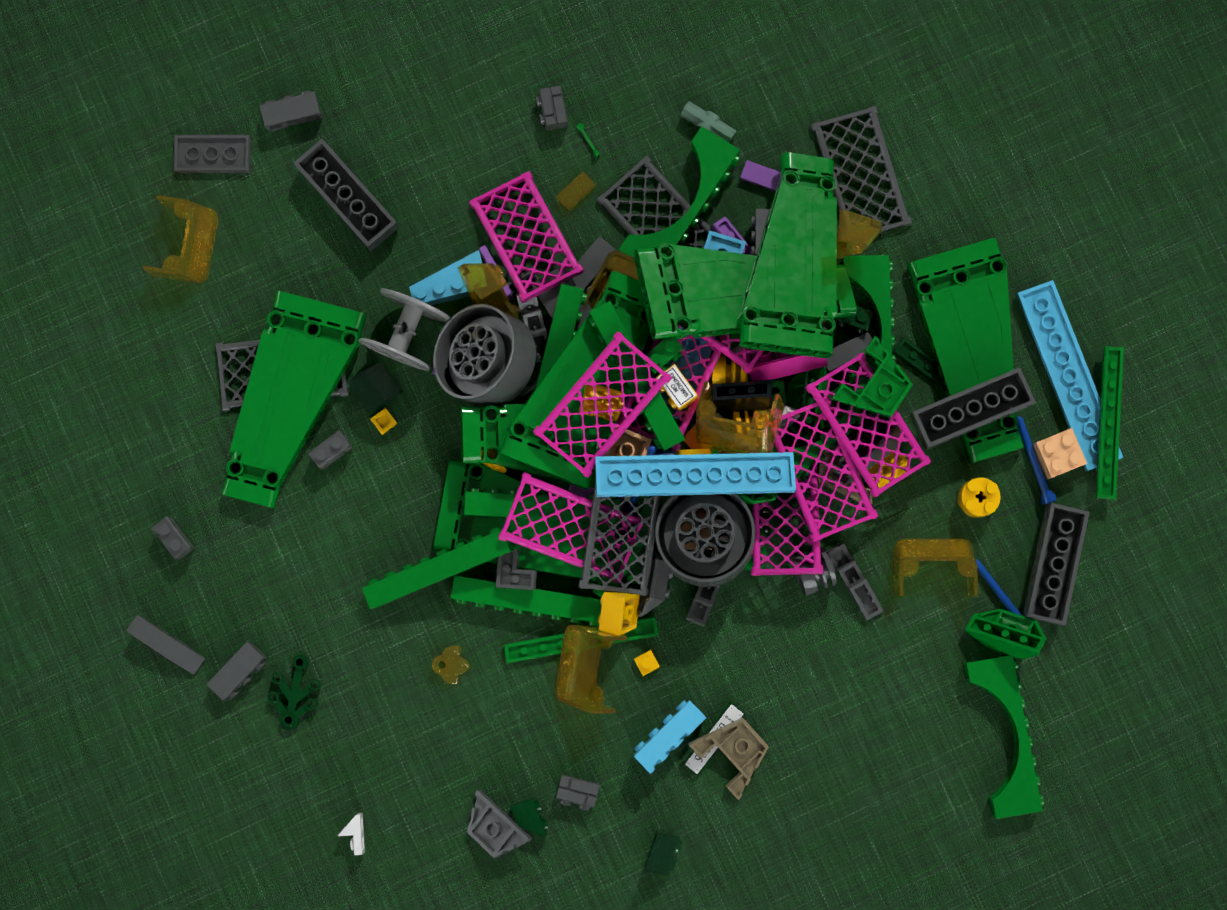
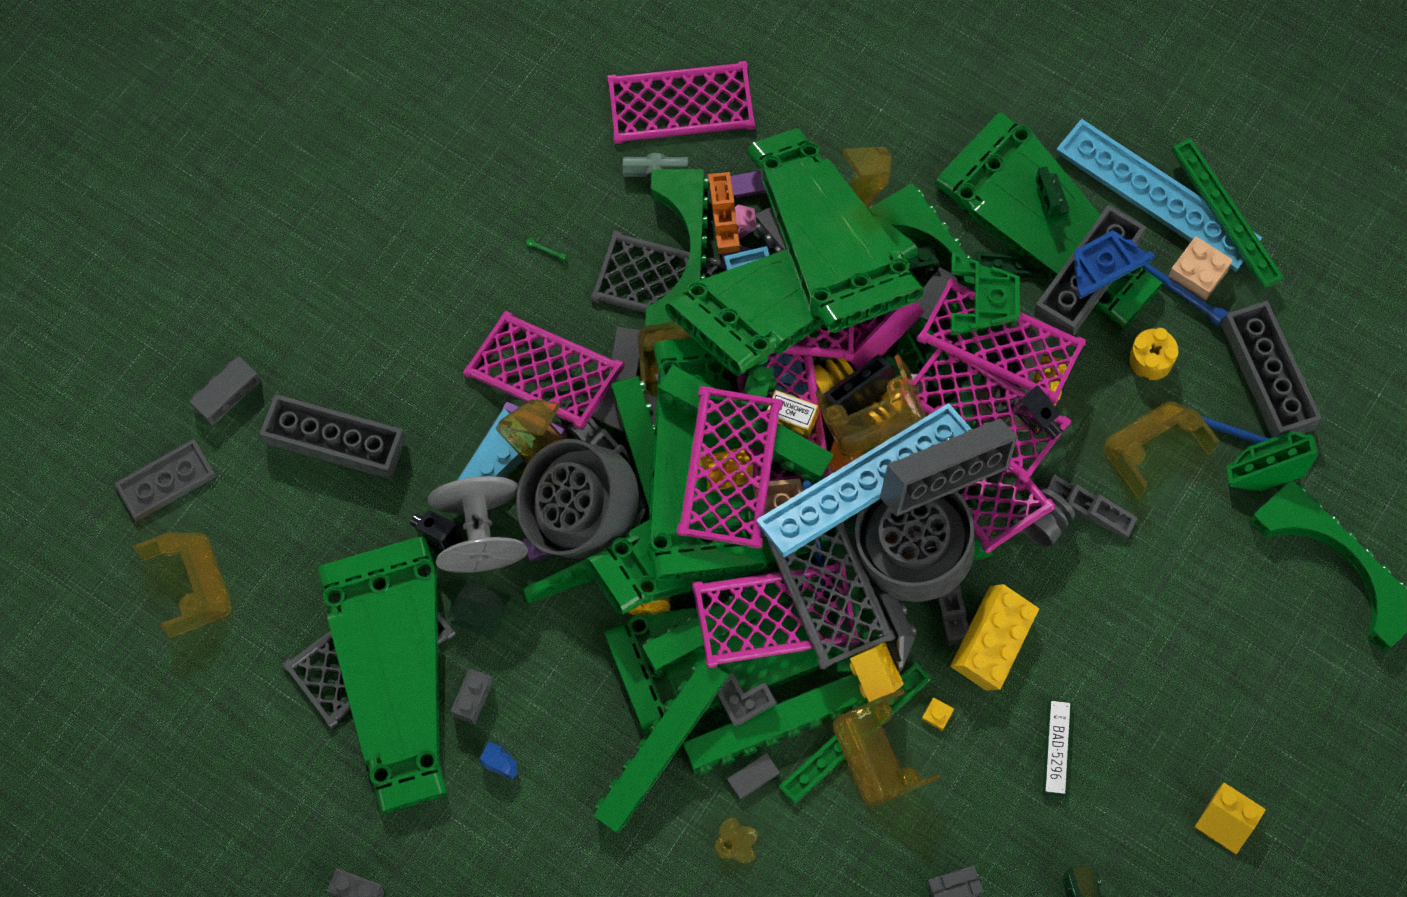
camera: 30 degrees left, 15 degrees down
yellow plate [370,408,398,435] -> none
dark grey brick [536,86,568,131] -> none
clear yellow tile [556,171,596,211] -> none
medium azure wedge [634,700,706,774] -> none
dark tan wing [688,718,769,800] -> none
dark grey door [811,106,912,242] -> none
none -> black torso [410,511,465,553]
none -> blue rock [480,742,518,779]
none -> green wing [523,560,593,604]
none -> dark pink door [607,61,756,144]
none -> orange slope [708,172,740,254]
none -> dark grey tile [727,753,780,800]
none -> bright pink bracket [735,205,757,239]
none -> dark grey brick [880,419,1017,516]
none -> yellow brick [950,584,1039,690]
none -> black torso [1011,385,1063,440]
none -> dark green bracket [1035,166,1070,218]
none -> blue wing [1074,230,1155,299]
none -> yellow slope [1194,783,1266,855]

